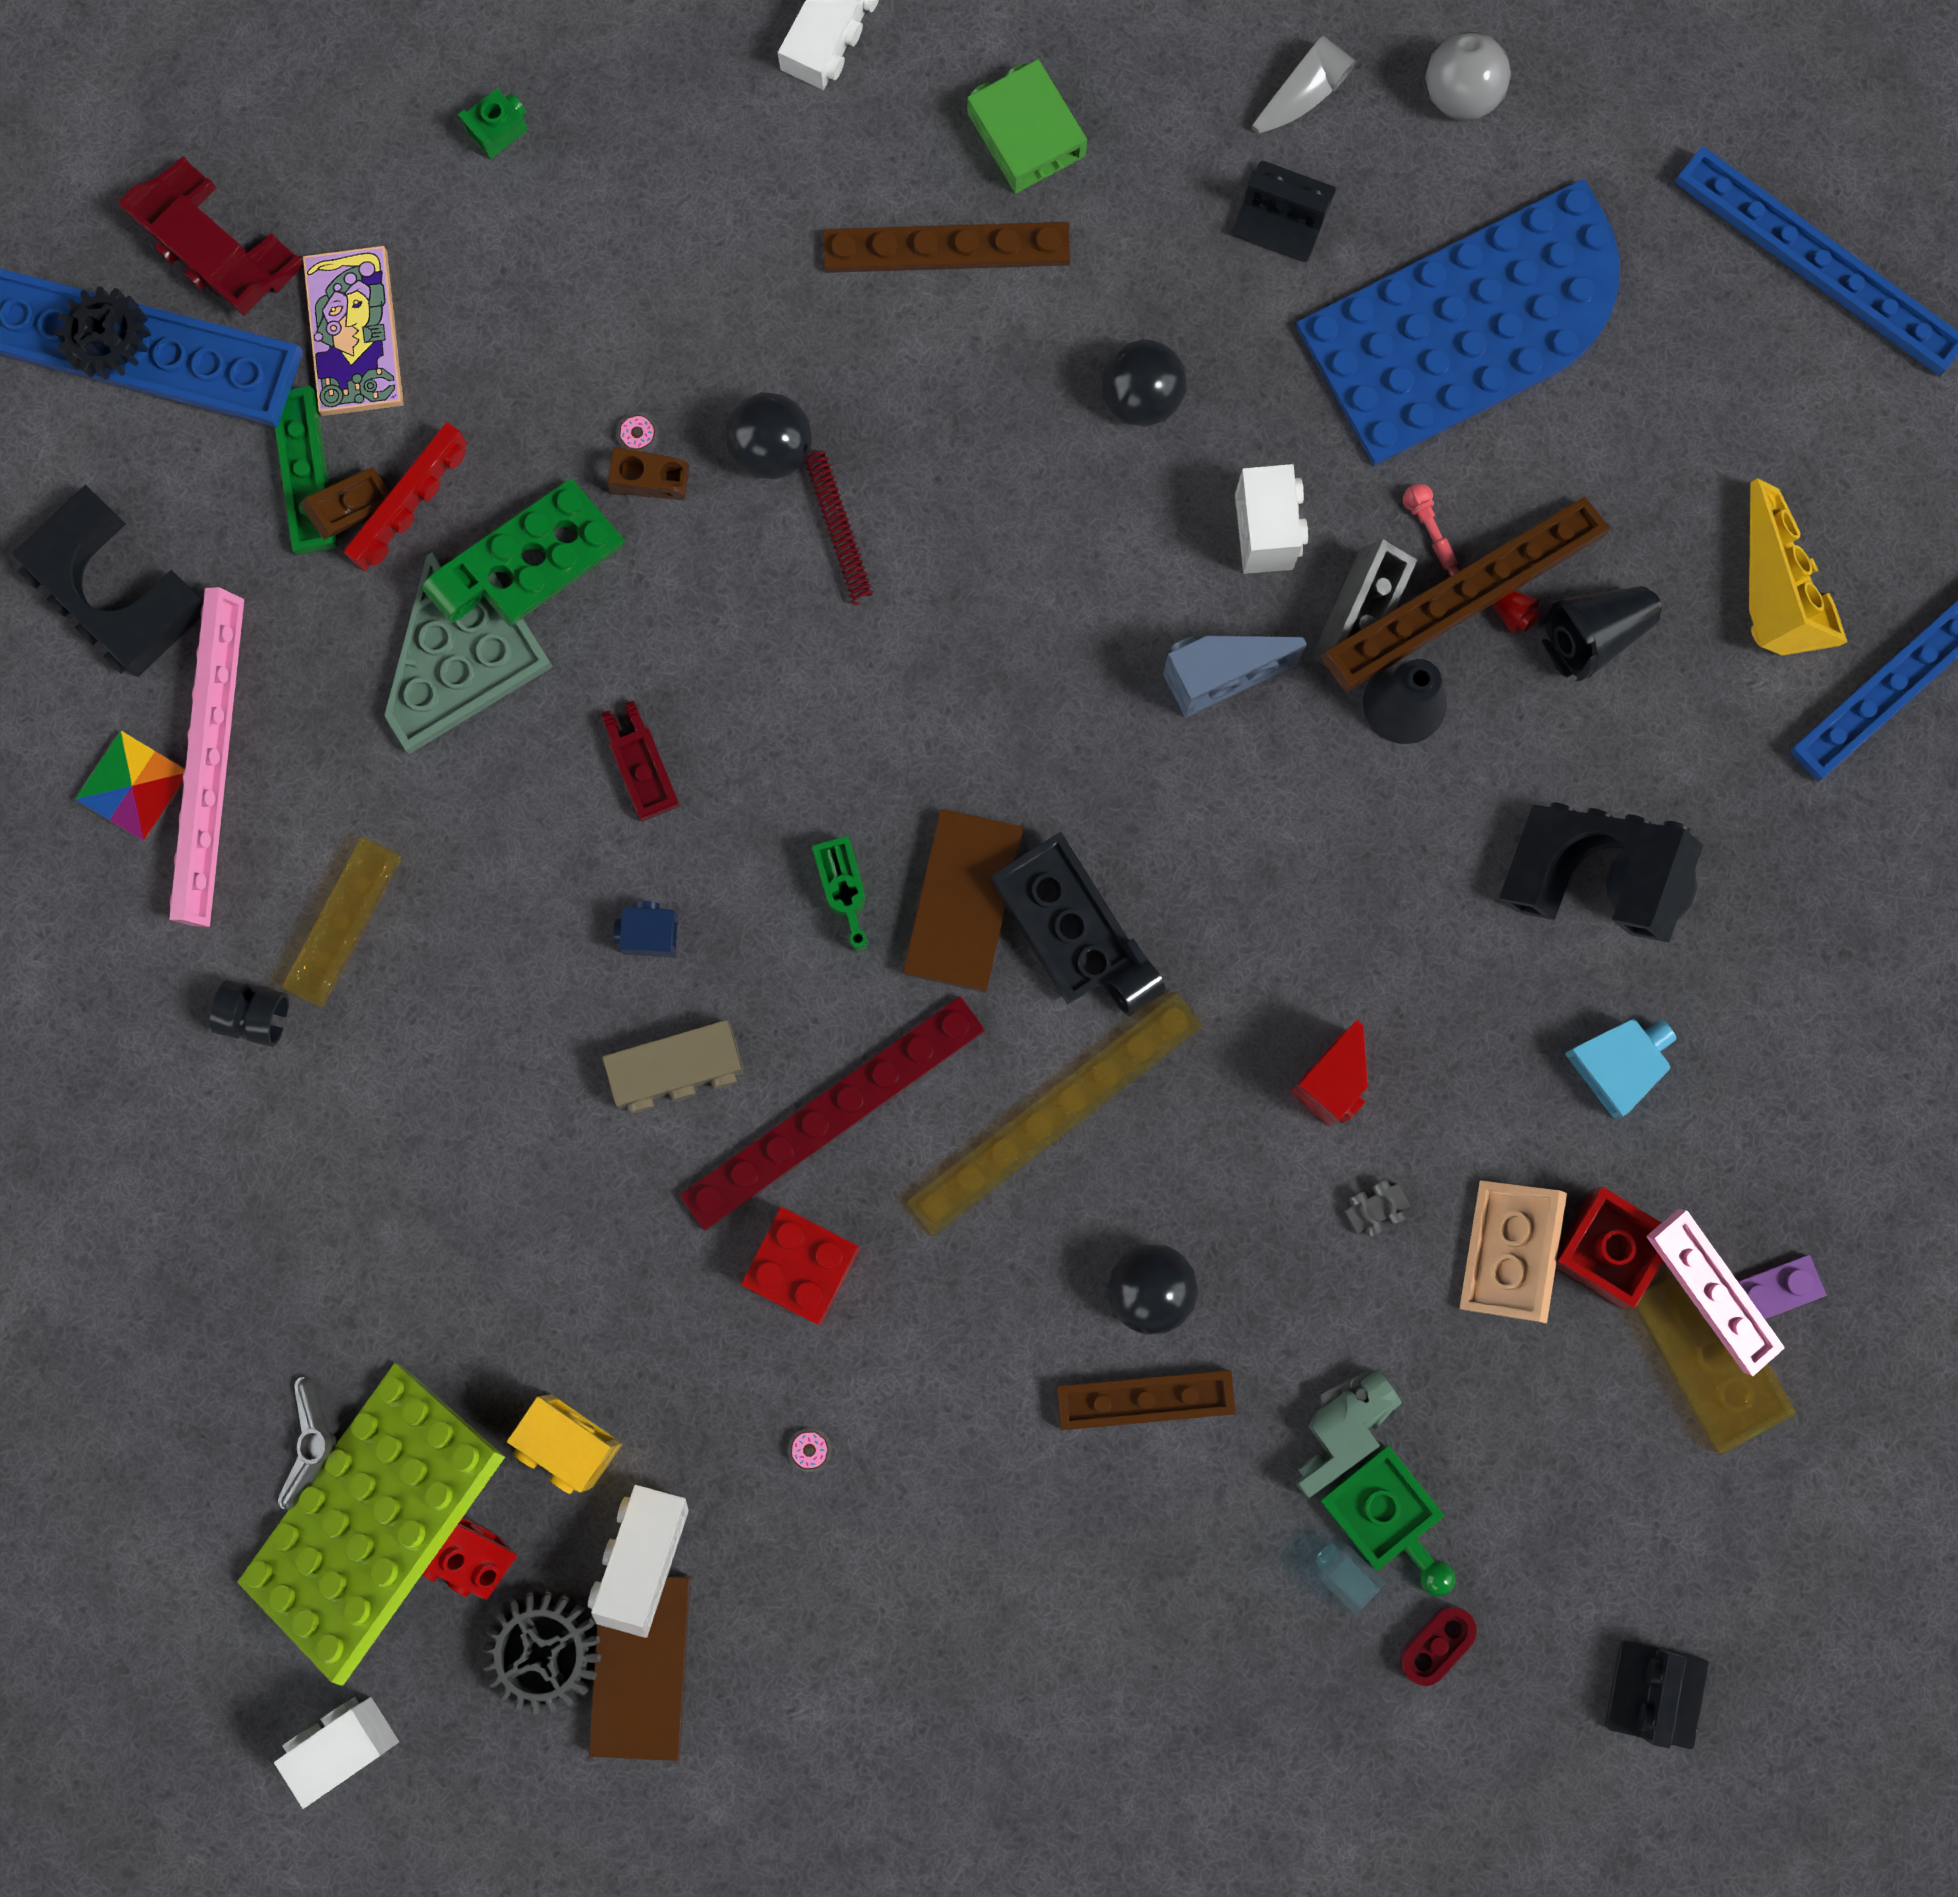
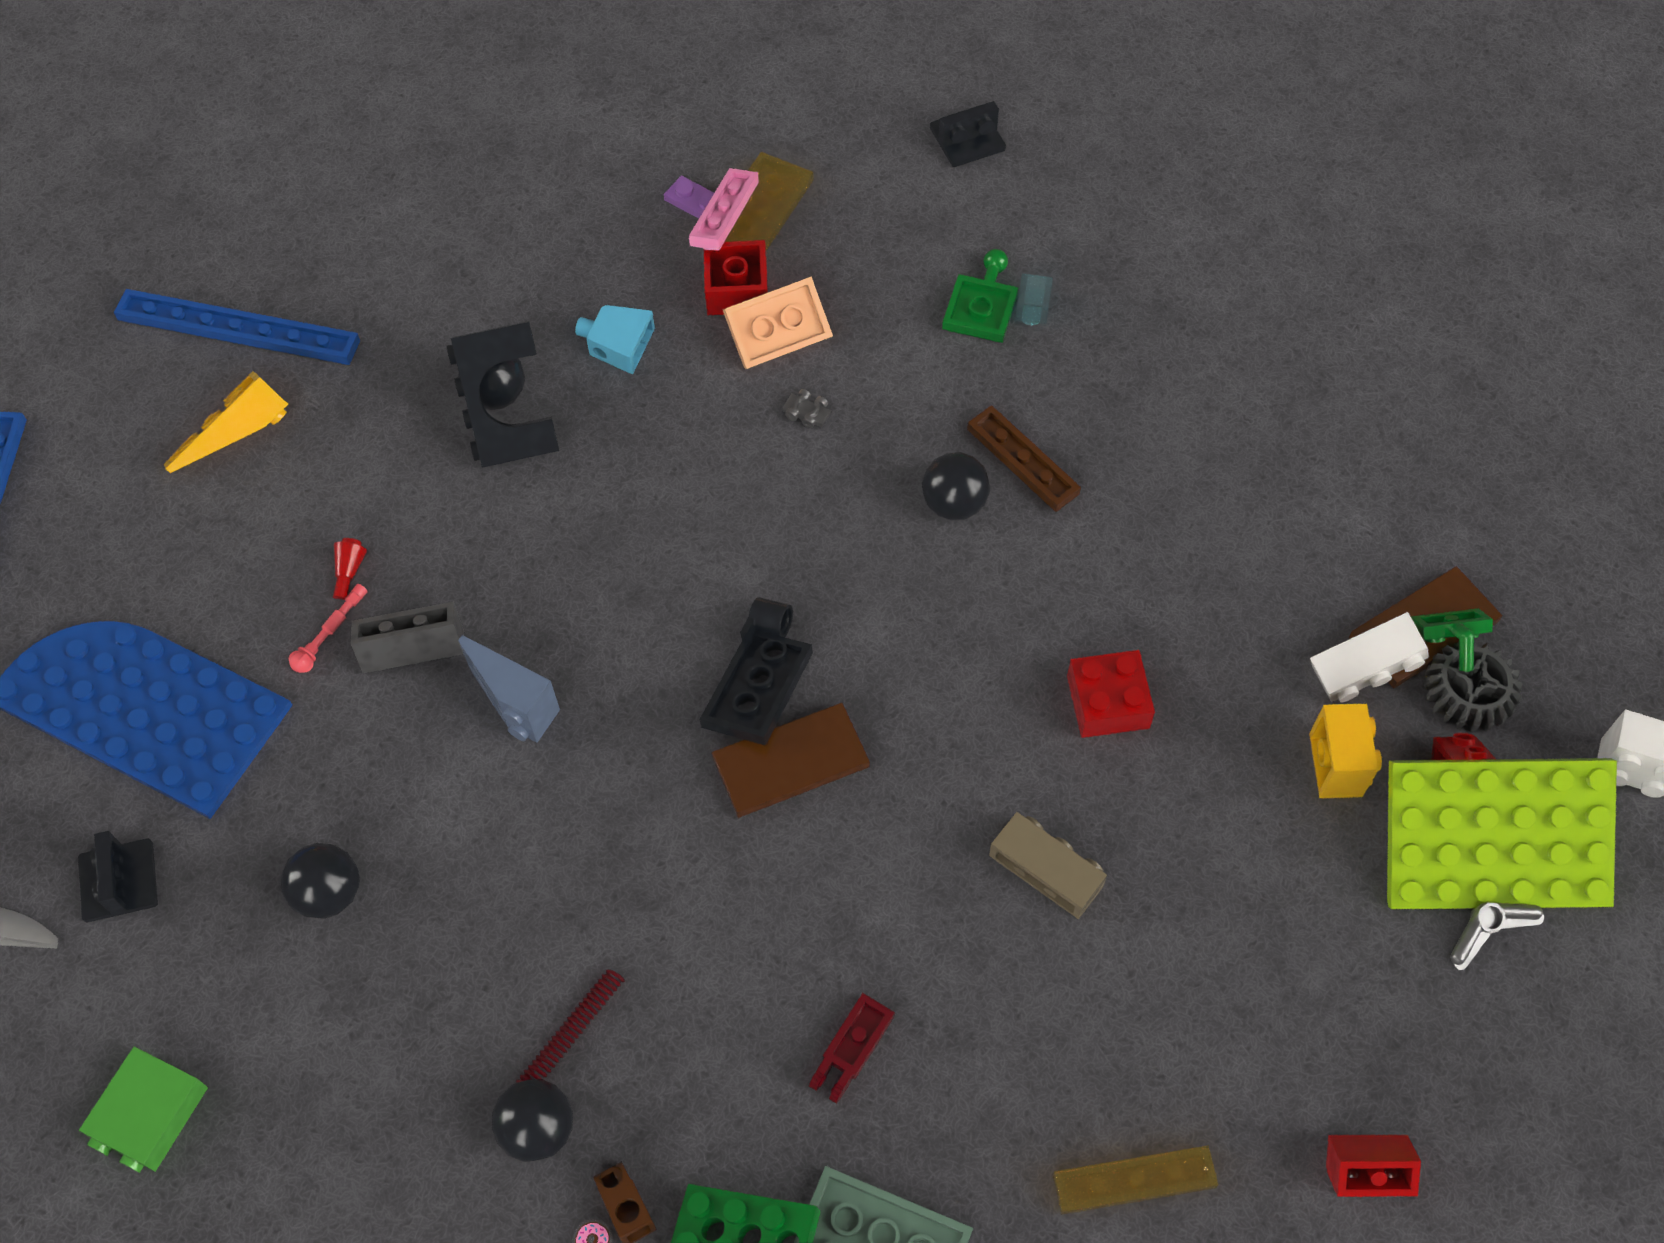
camera: 125 degrees left, 20 degrees down
black wheel [210,980,289,1047] -> none
dark blue brick [613,901,678,957] -> none
dark red plate [680,996,985,1231] -> none
tile [788,1428,832,1473] -> none
green piece [812,835,868,953] -> none
reddish brown plate [824,222,1070,273] -> none
clear yellow plate [906,993,1204,1237] -> none
white brick [1235,464,1308,574] -> none
red slope [1290,1020,1368,1126] -> none
sand green plate [1294,1369,1402,1498] -> none
reddish brown plate [1321,496,1610,693] -> none
black cone [1363,659,1447,745] -> none
dark red plate [1400,1606,1477,1686] -> none
black cone [1539,586,1662,681] -> none
none -> red brick [1326,1135,1421,1197]
none -> green plate [1411,608,1493,672]

